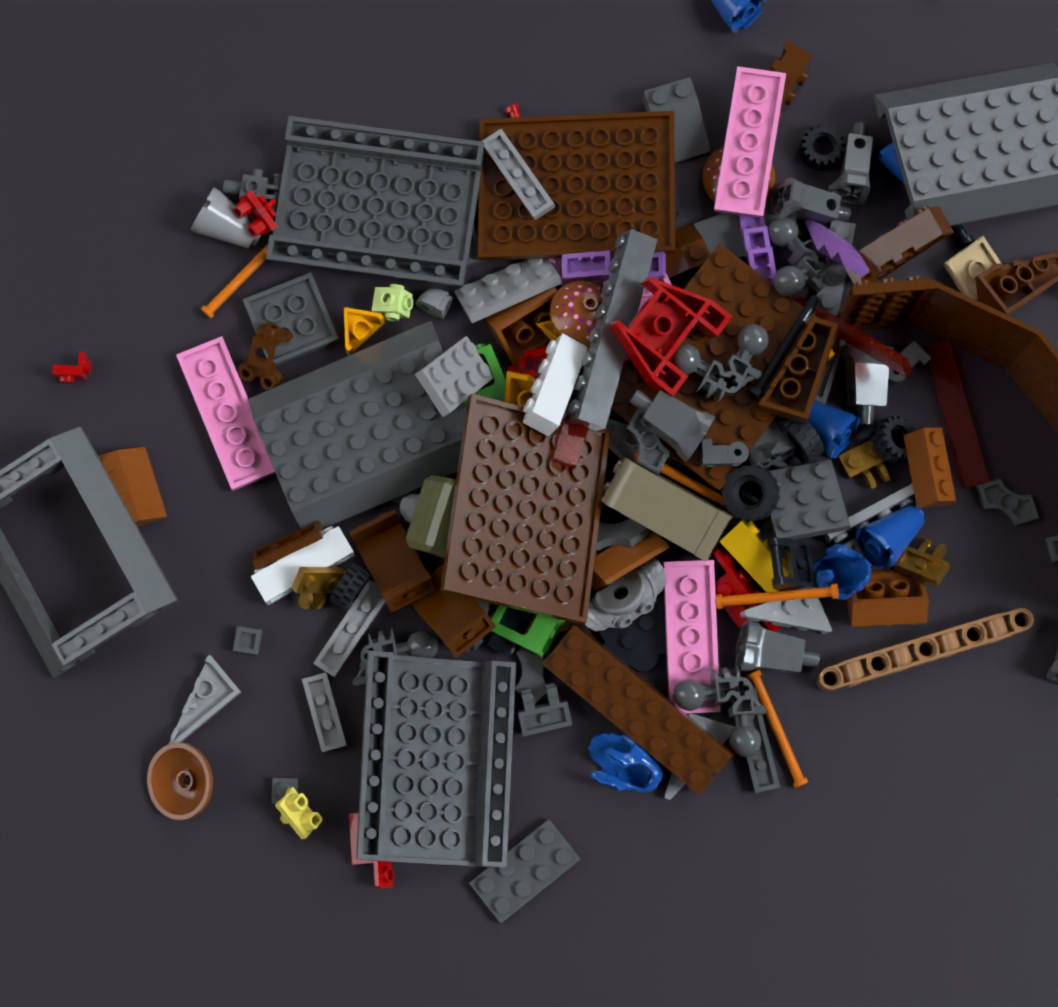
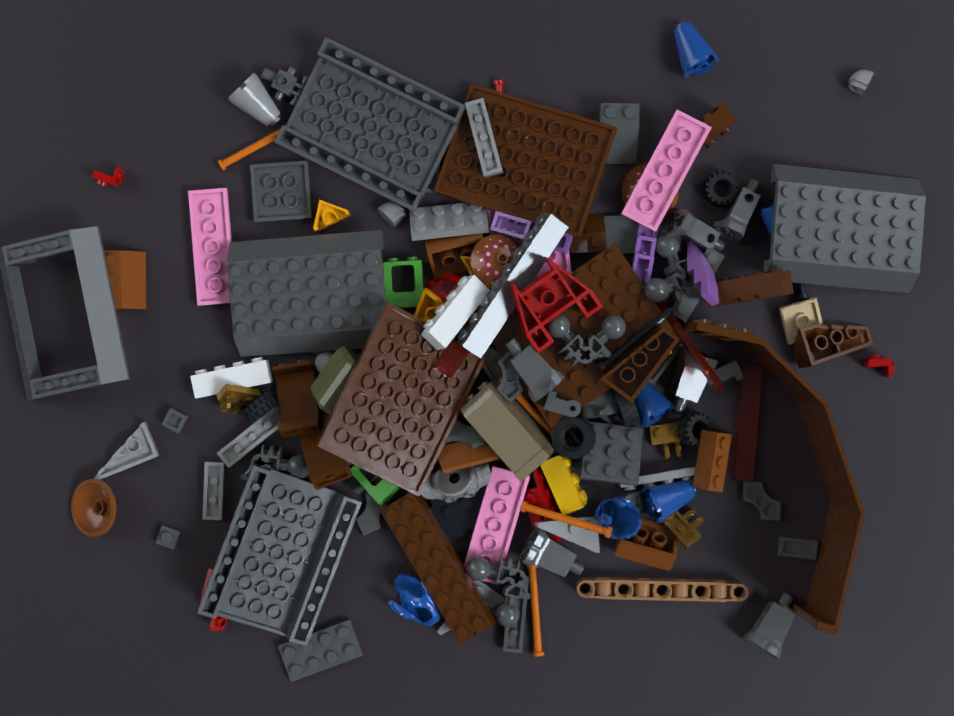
camera: 25 degrees right, 10 degrees up
red hips [233,190,278,238] -> none
reddish brown piece [238,322,294,390] -> none
reddish brown tile [252,521,324,570] -> none
light yellow hips [275,787,323,839] -> none
yellowish green brick [372,284,413,322] -> none
light grey plate [415,336,494,417] -> none
dark grey plate [517,682,572,737] -> none
black plate [766,538,817,590] -> none

